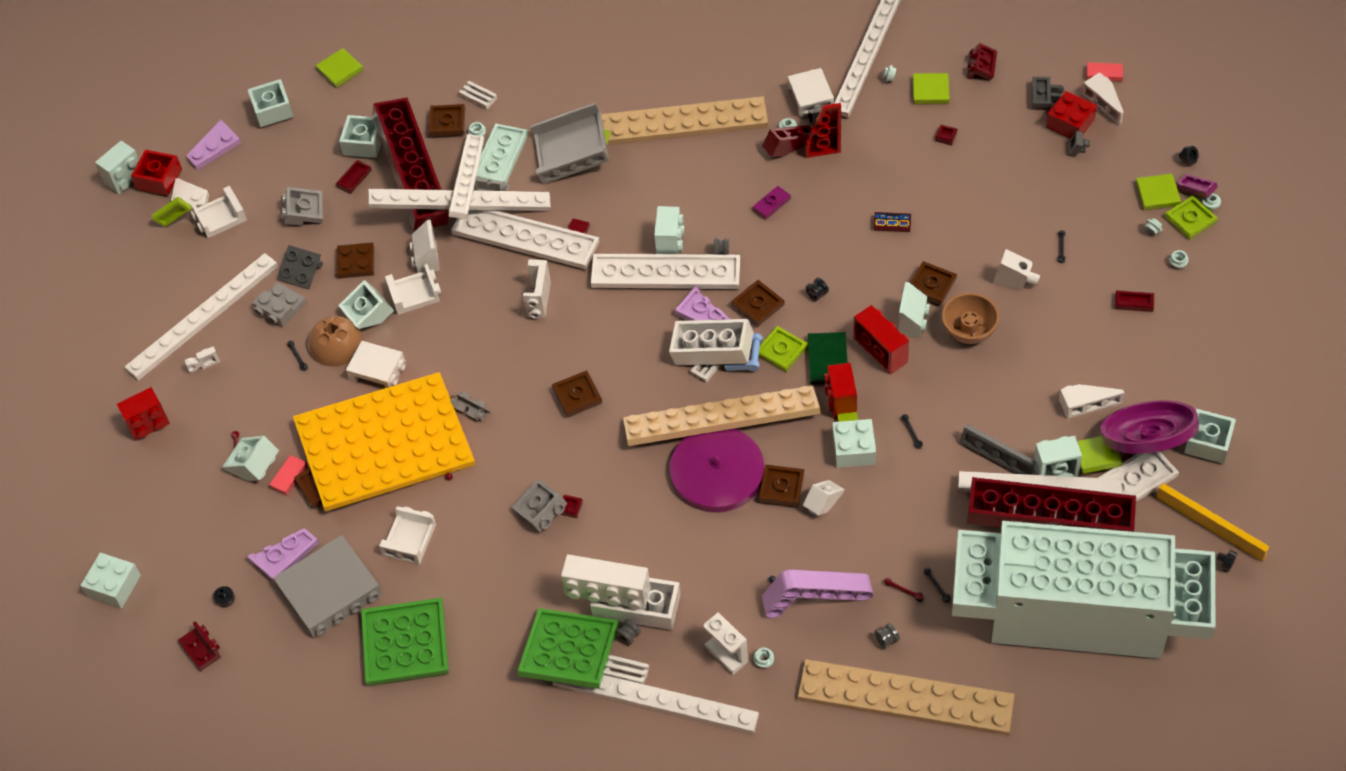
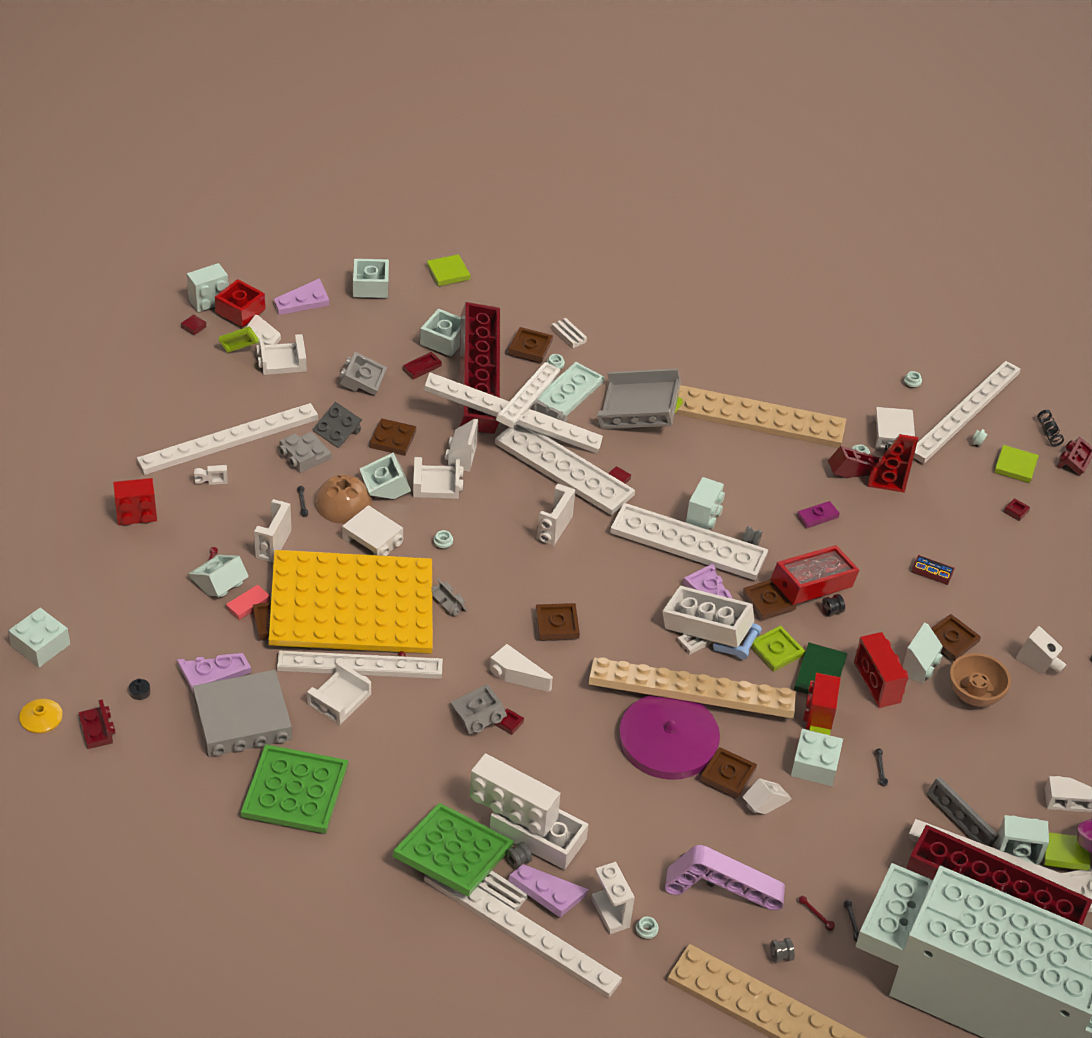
camera: 10 degrees right, 10 degrees down
none -> yellow dish [19,699,62,733]
none -> dark red tile [181,314,207,335]
none -> white panel [254,499,292,563]
none -> white tile [277,651,443,679]
none -> light aqua plate [434,530,453,548]
none -> white slope [490,644,553,692]
none -> lavender wing [508,864,589,918]
none -> red brick [770,545,860,605]
none -> light aqua plate [904,371,922,387]
none -> black piece [1037,410,1064,446]

